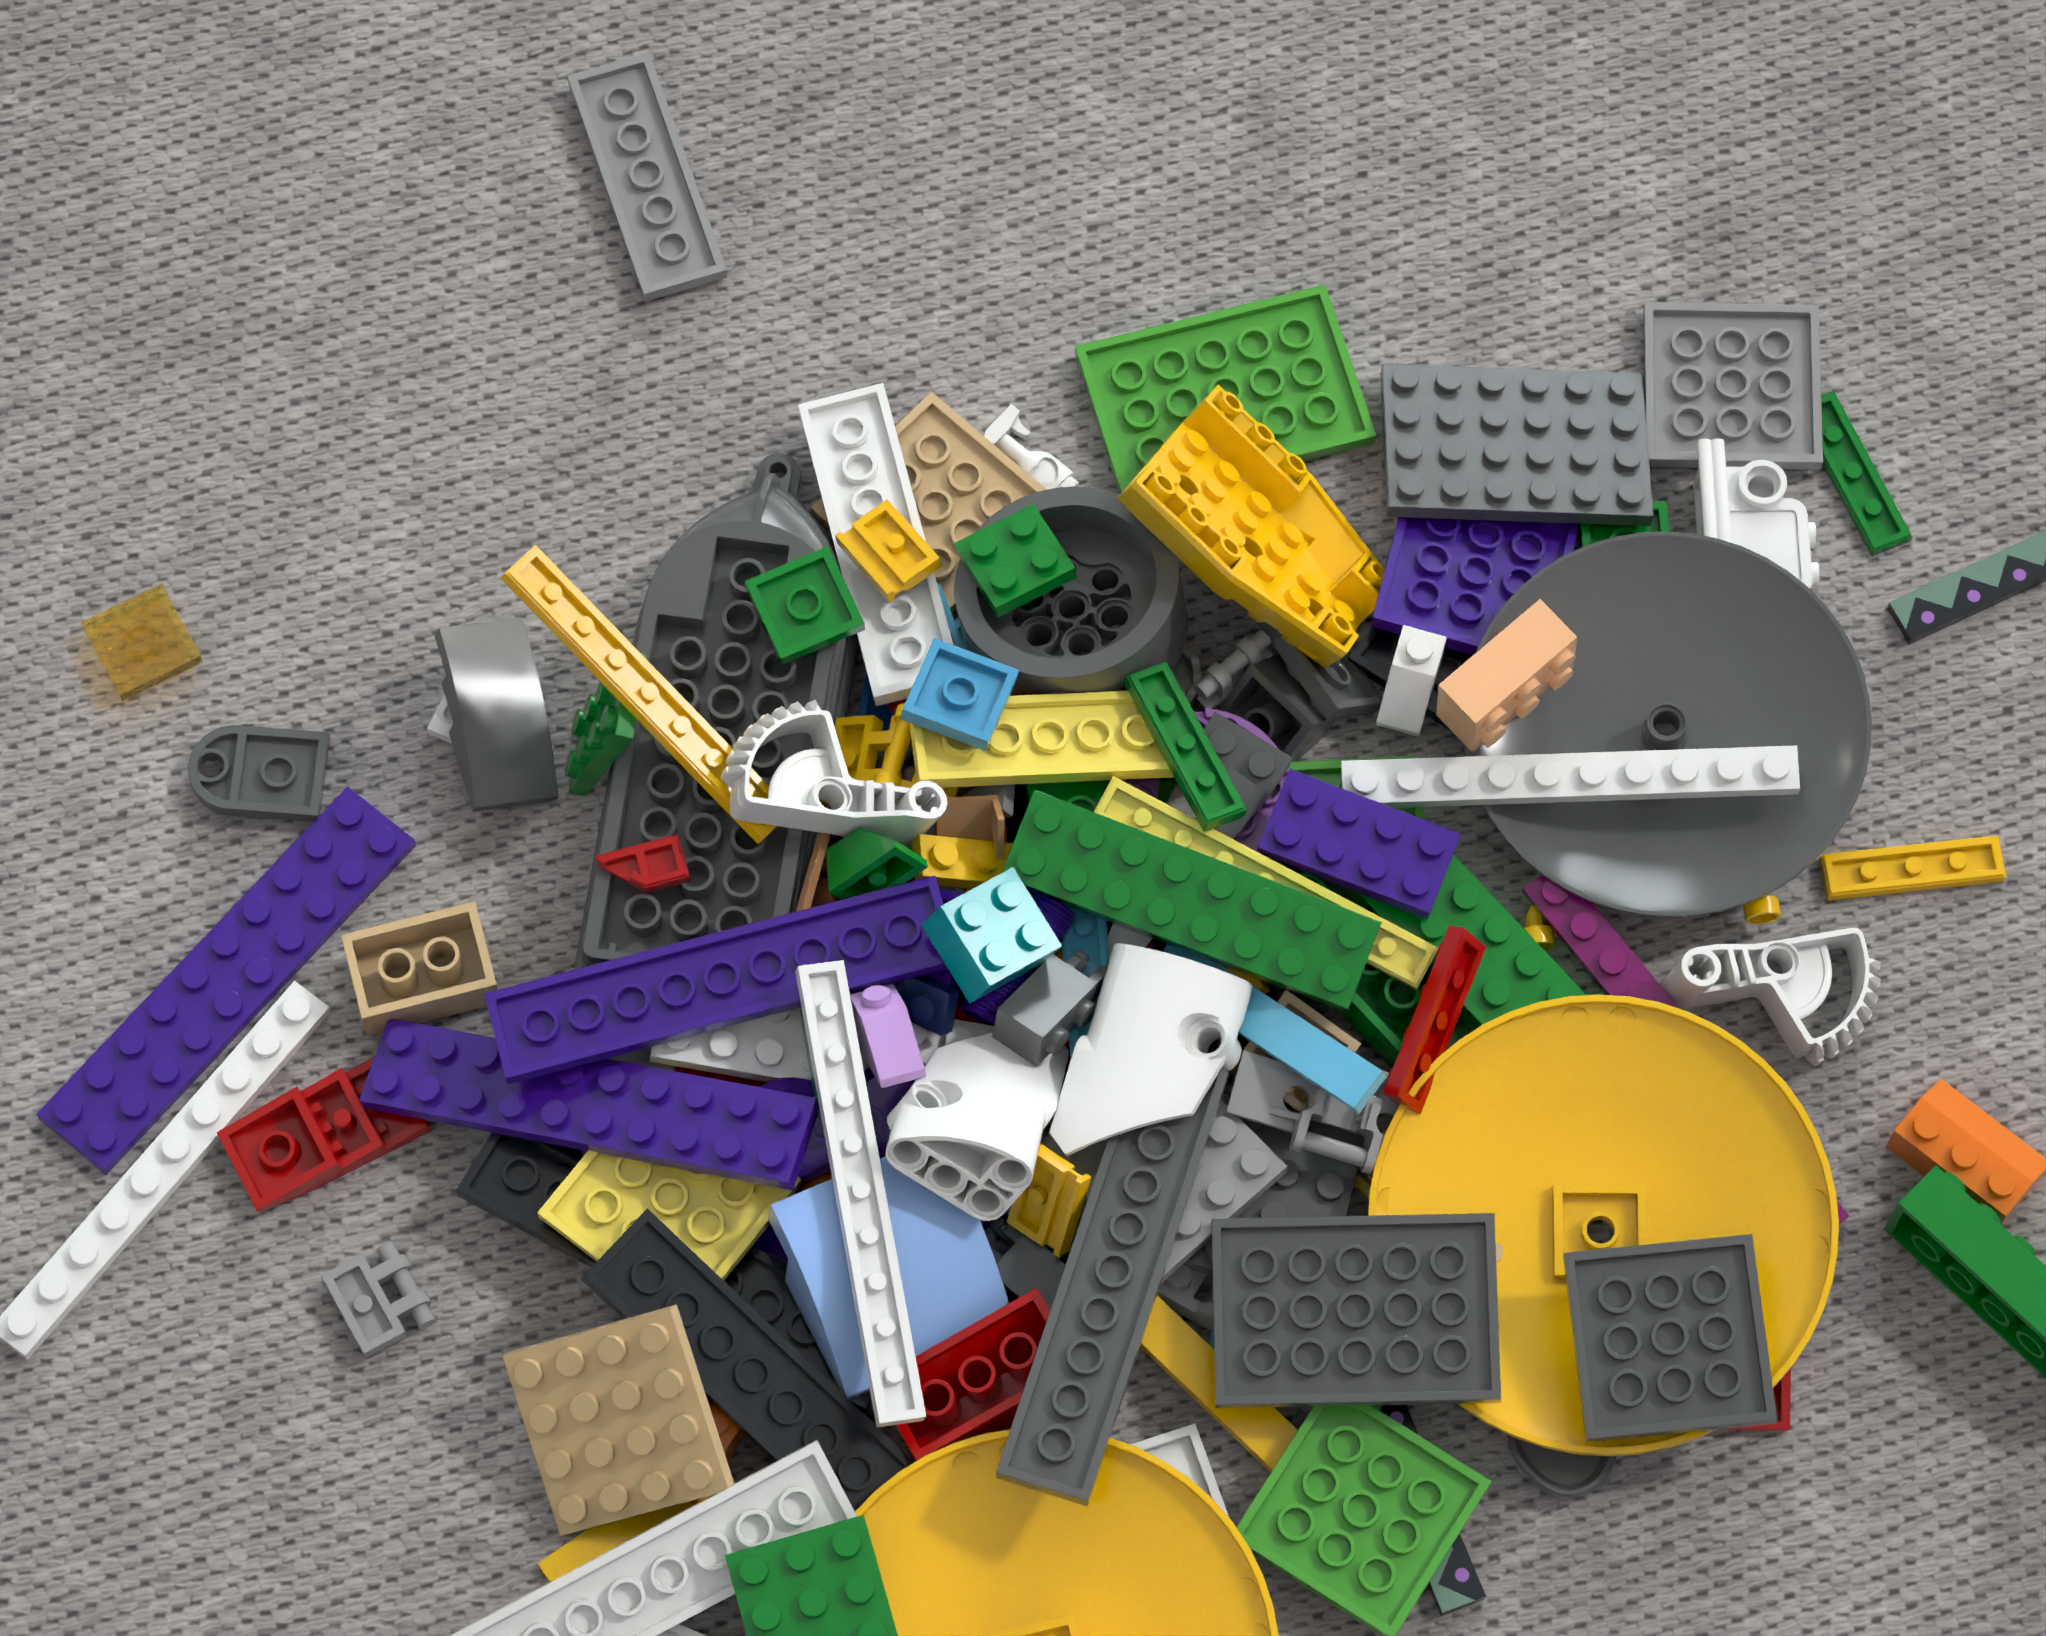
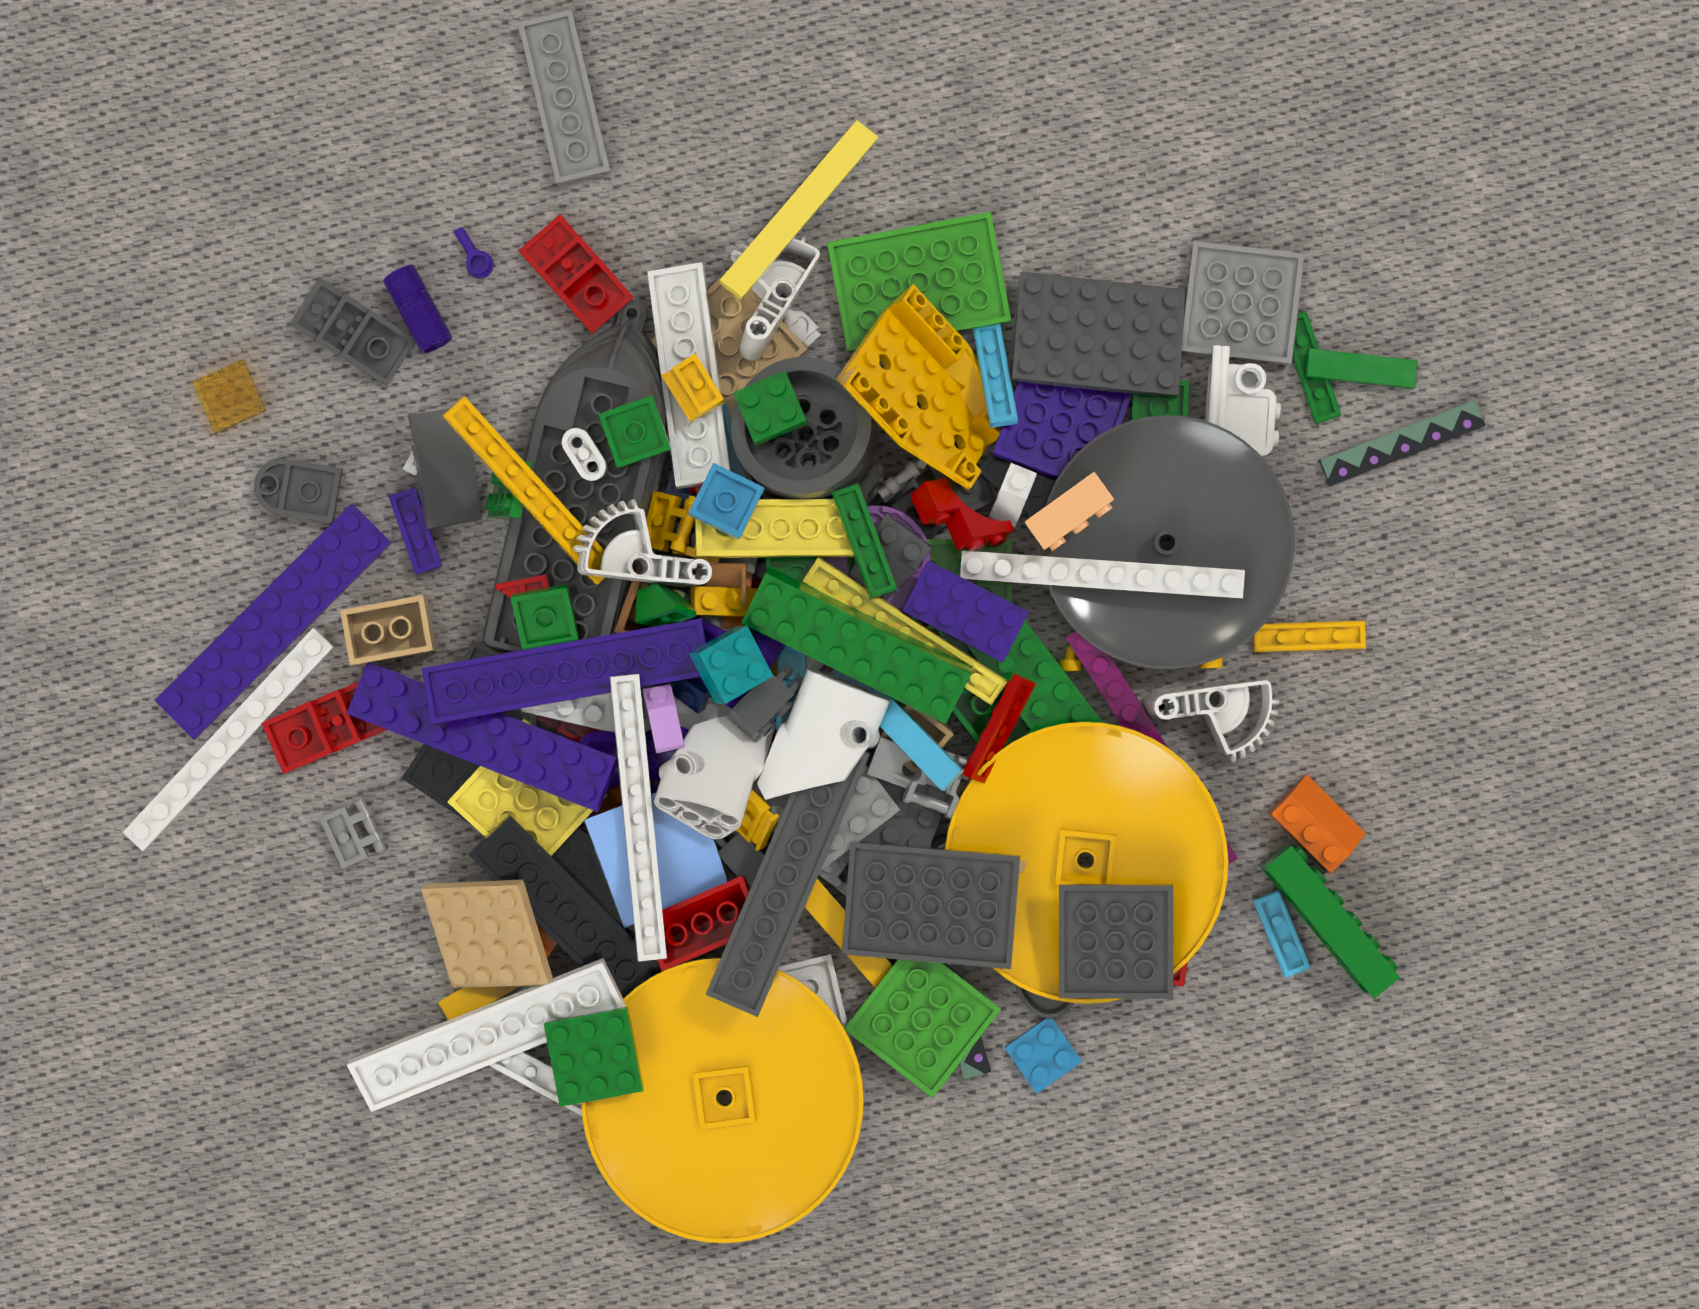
camera: 10 degrees right, 20 degrees up
none -> dark grey slope [289,278,416,386]
none -> dark purple piece [383,264,453,354]
none -> dark purple plate [388,487,443,575]
none -> dark purple plate [454,227,494,279]
none -> green plate [510,584,579,650]
none -> red slope [518,214,634,334]
none -> white plate [562,428,607,481]
none -> light yellow tile [719,120,878,300]
none -> white arm [731,235,820,361]
none -> red arch [910,478,1014,551]
none -> medium azure tile [973,324,1018,428]
none -> dark azure plate [1004,1018,1082,1094]
none -> medium azure tile [1253,889,1311,978]
none -> green tile [1305,348,1418,389]

